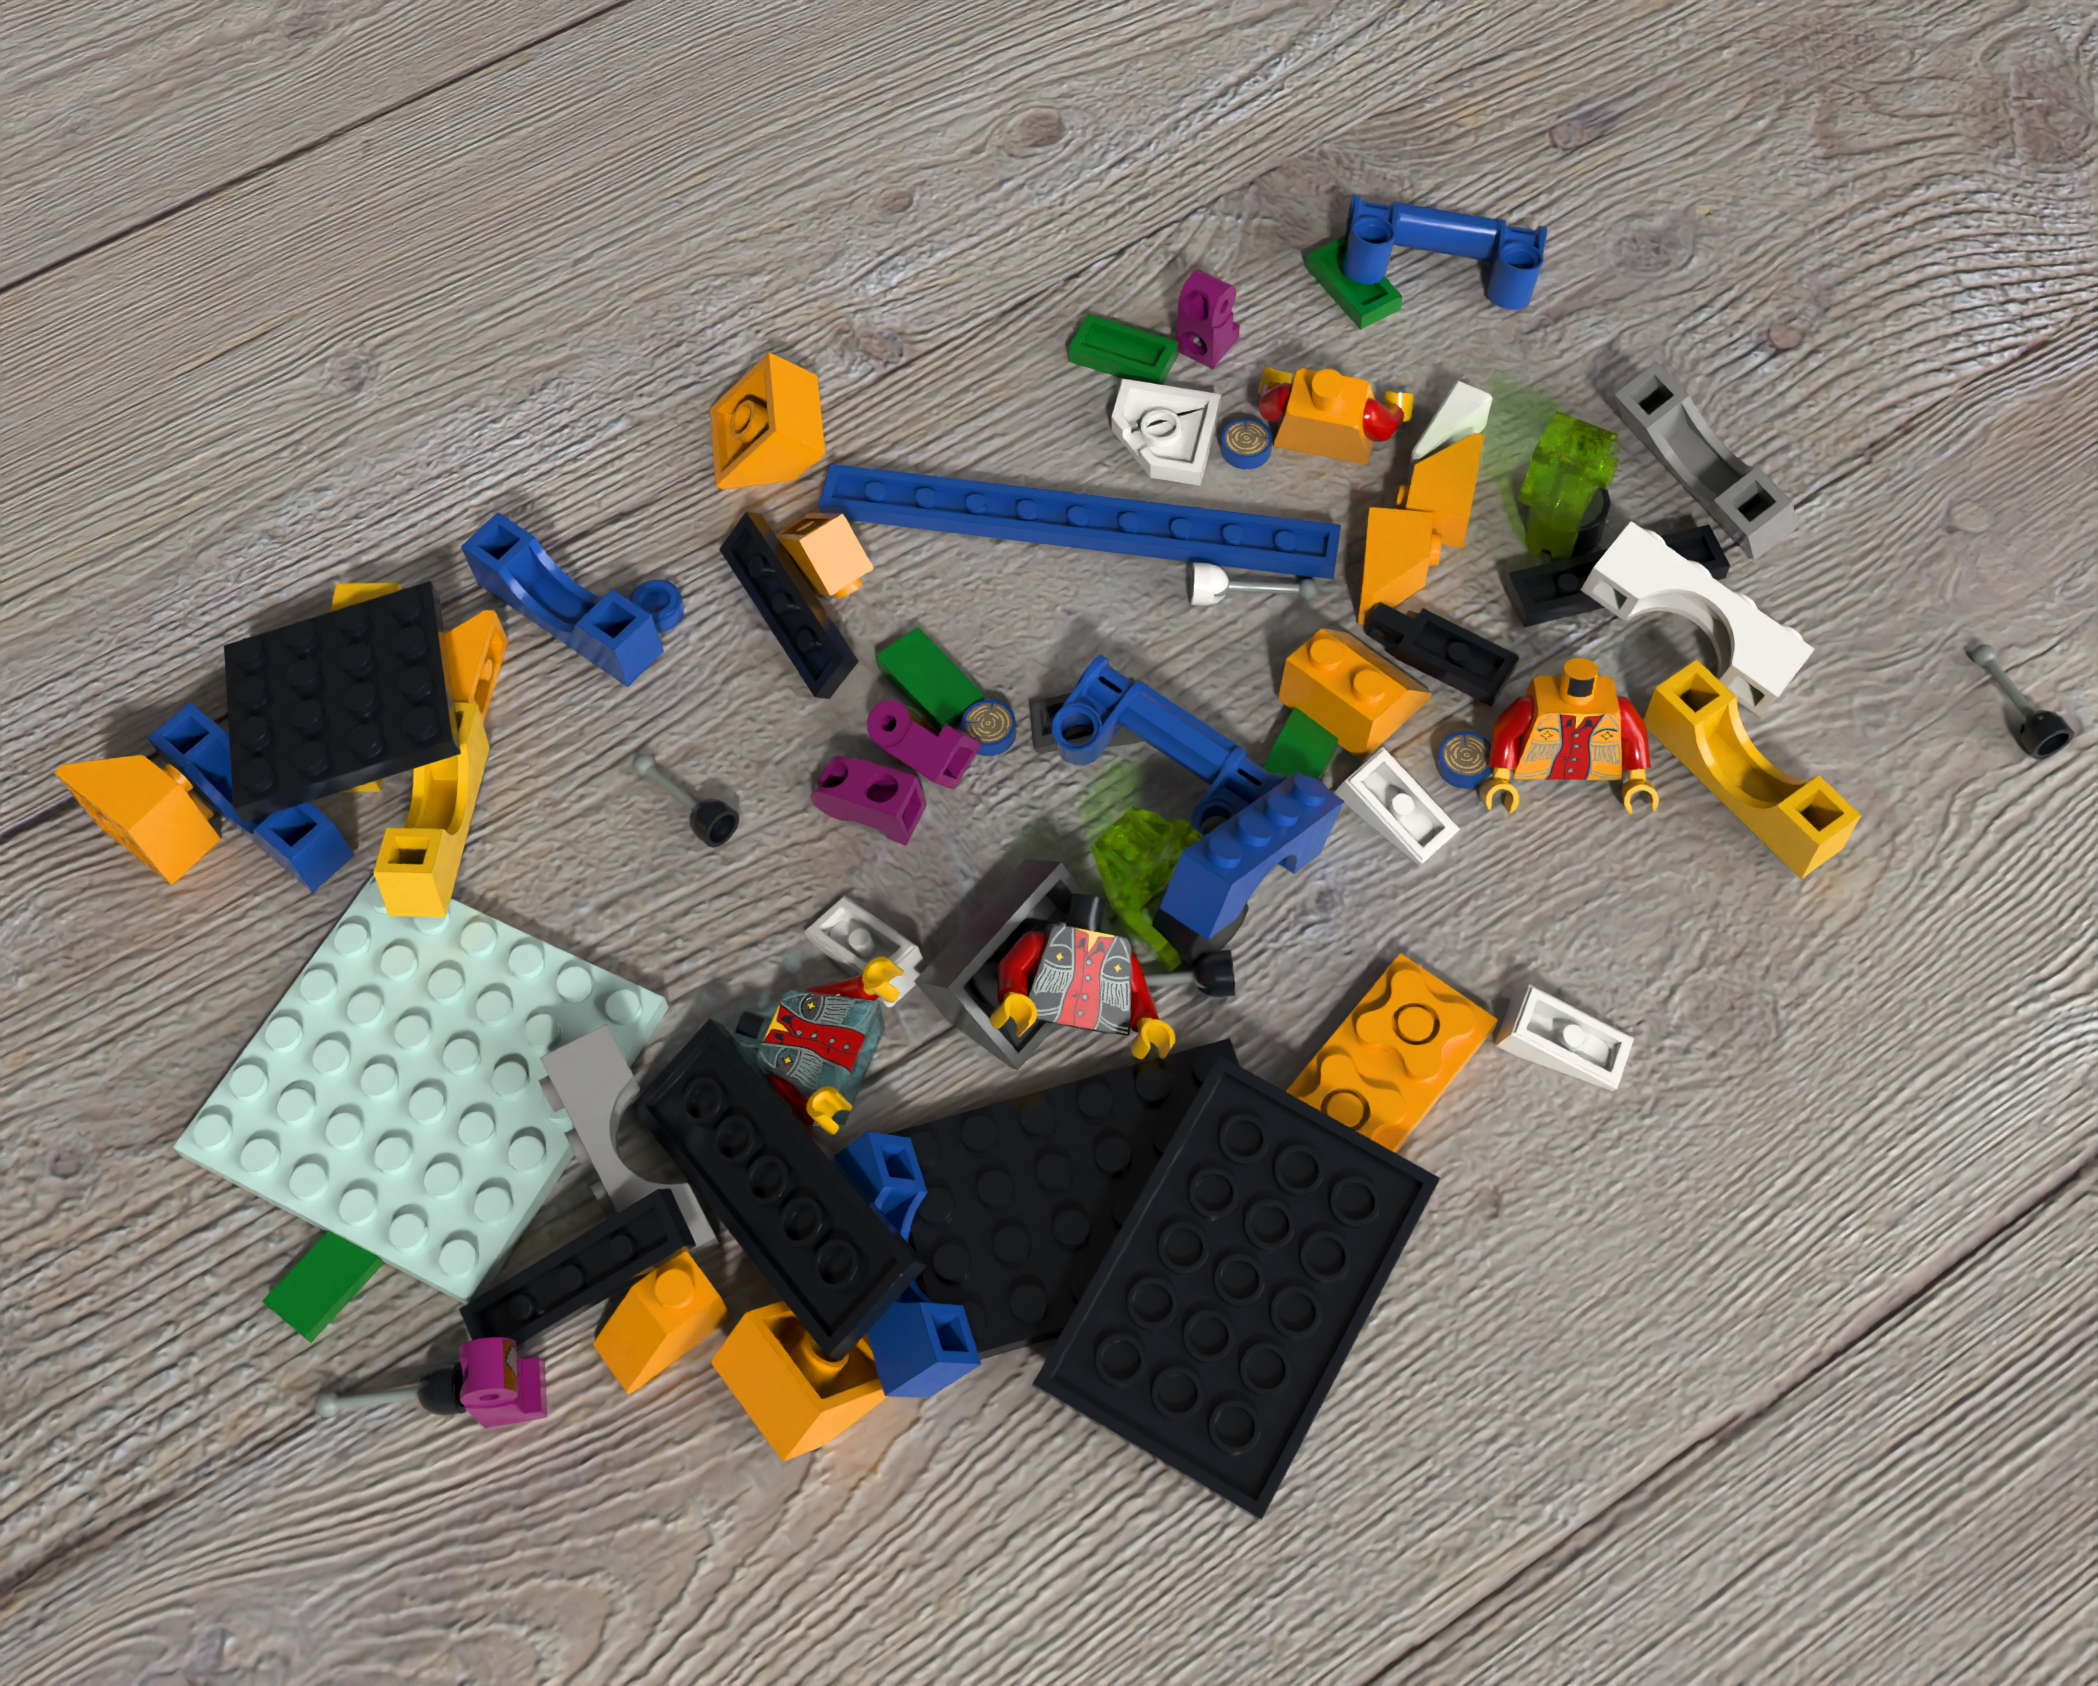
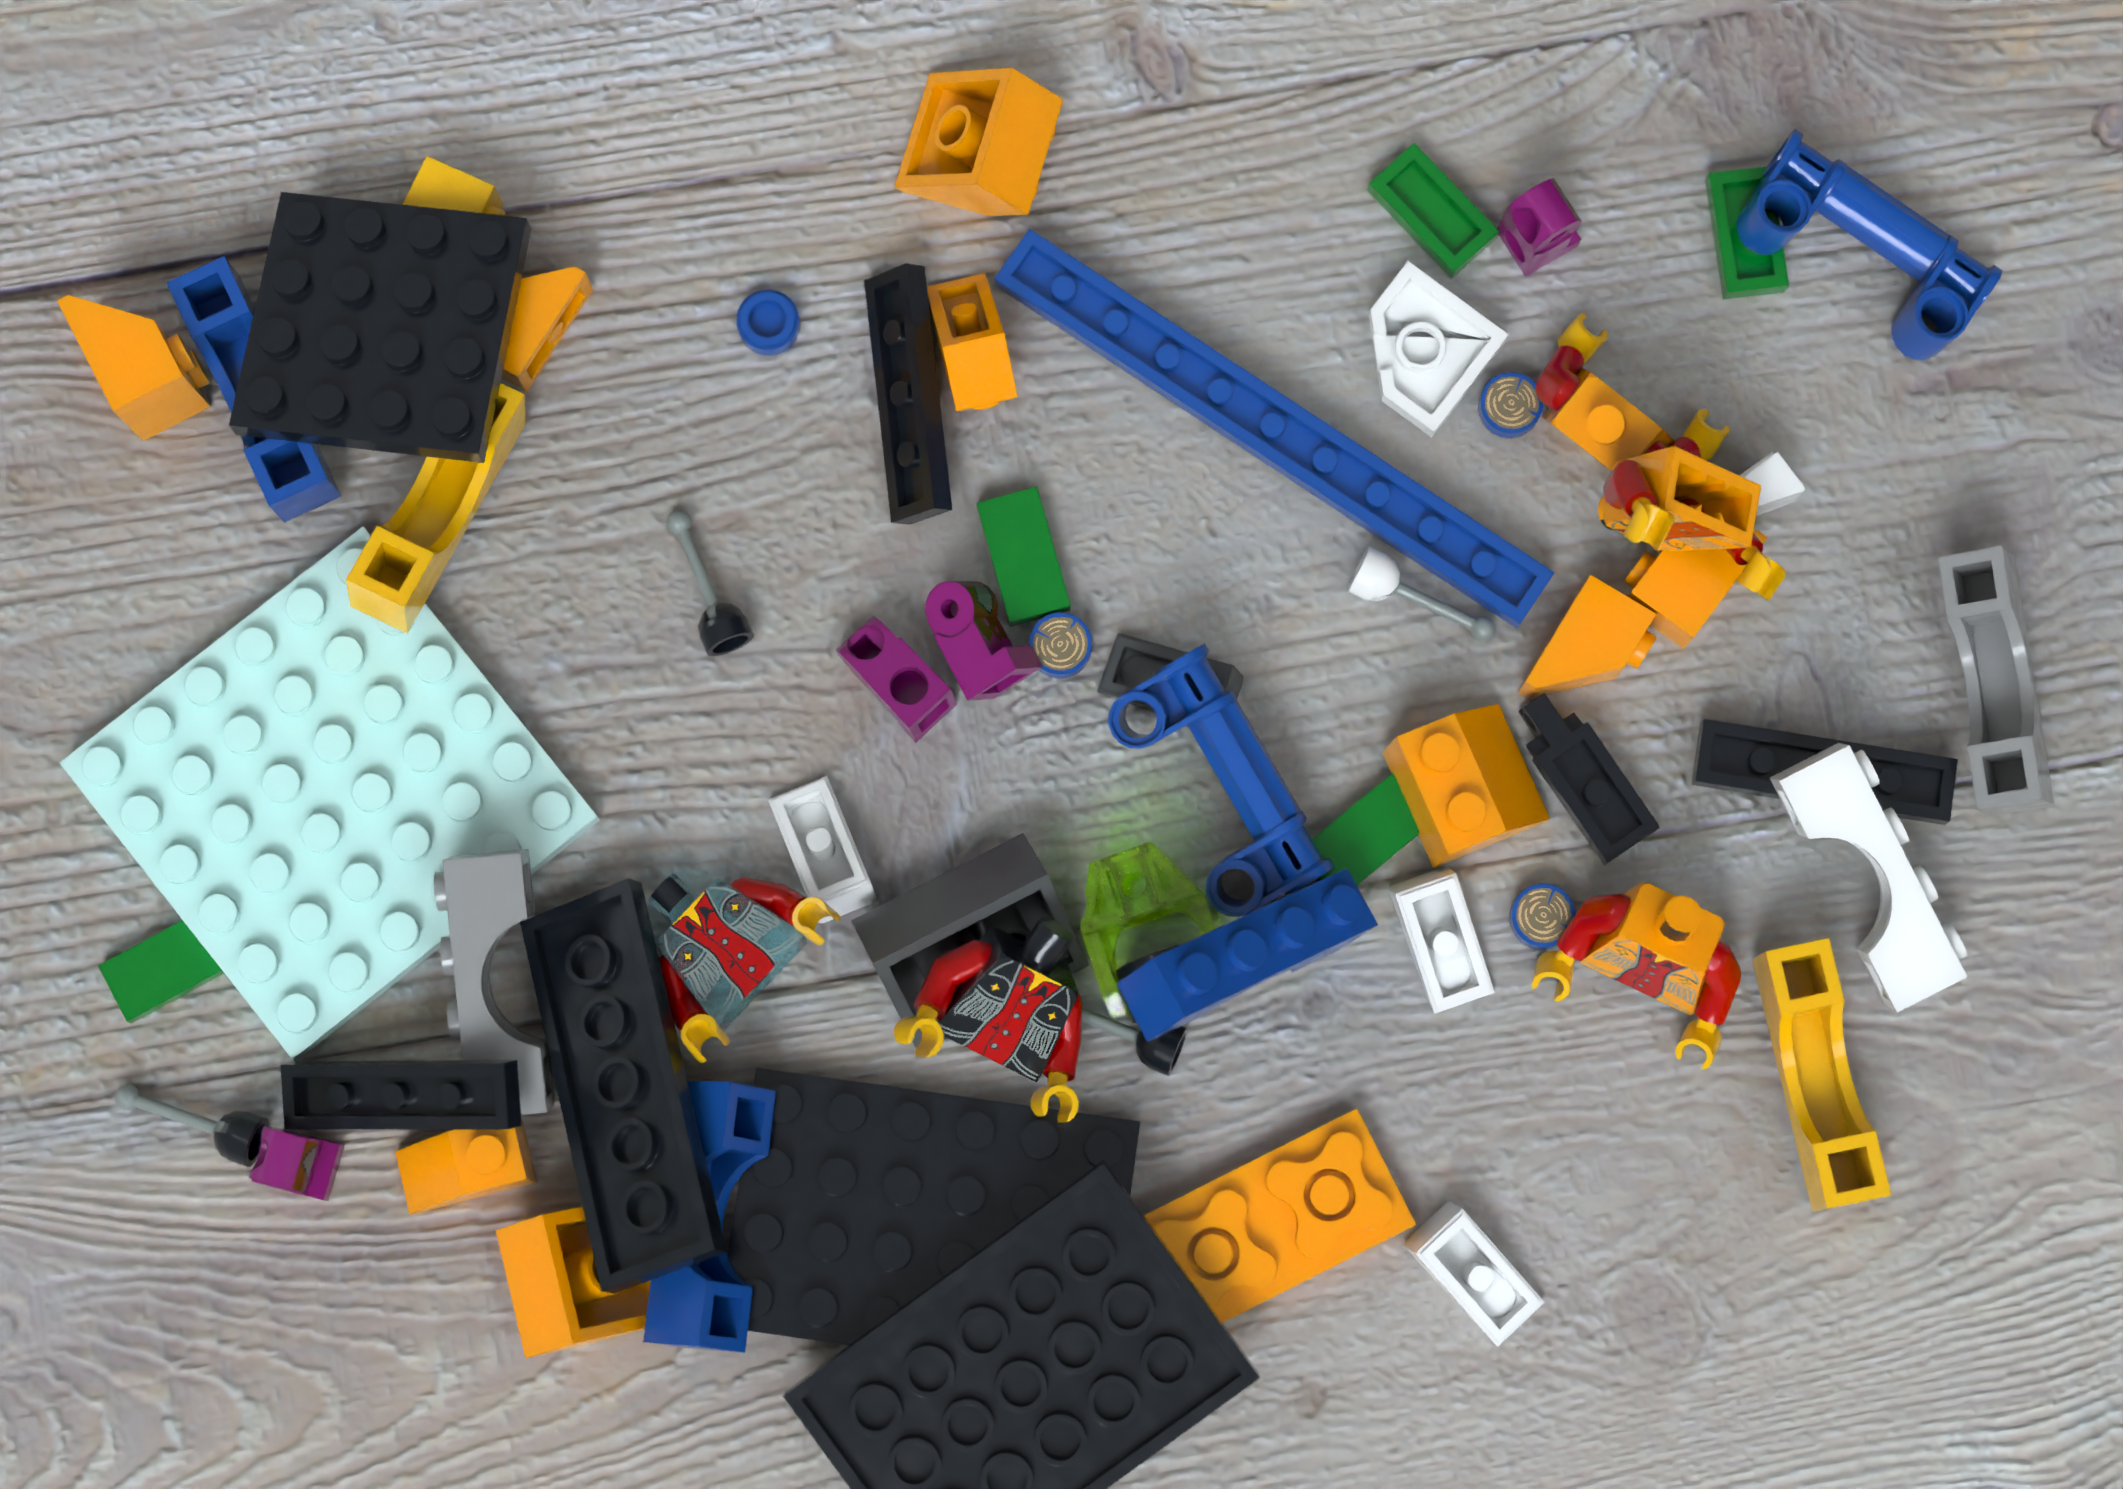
camera: 20 degrees right, 20 degrees up
blue arch [461,512,664,687] -> none
clear neon green piece [1518,411,1620,562] -> none
none -> torso [1598,446,1786,601]

